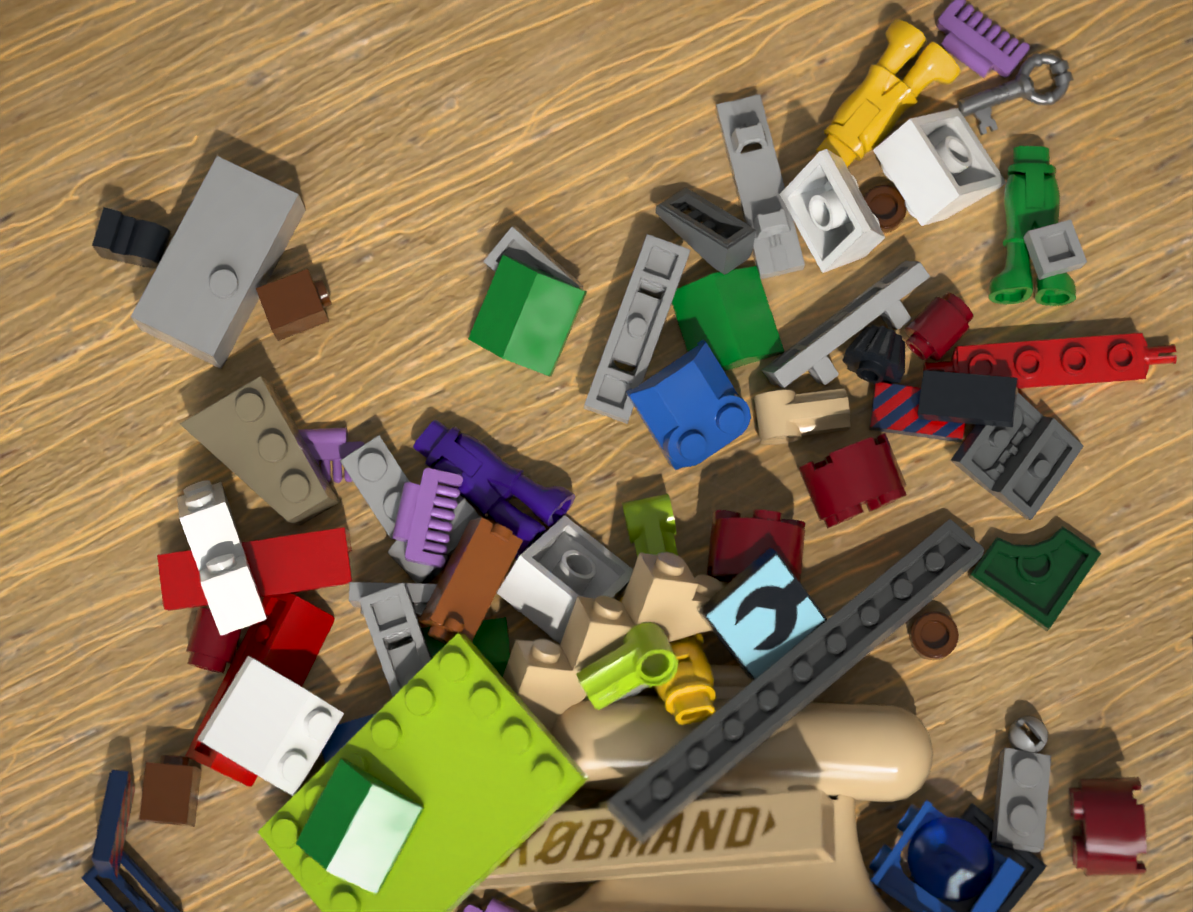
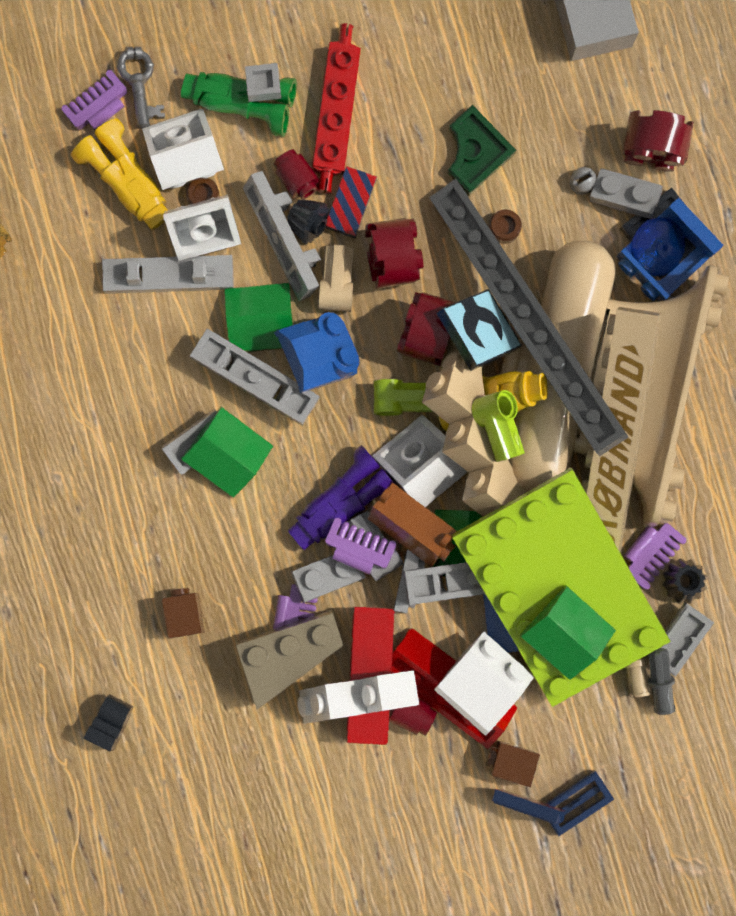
camera: 85 degrees left, 5 degrees up
light grey brick [131,156,306,369] -> none
dark grey slope [655,187,756,275] -> none
black tile [918,370,1019,428] -> none
dark grey slope [951,392,1084,520] -> none

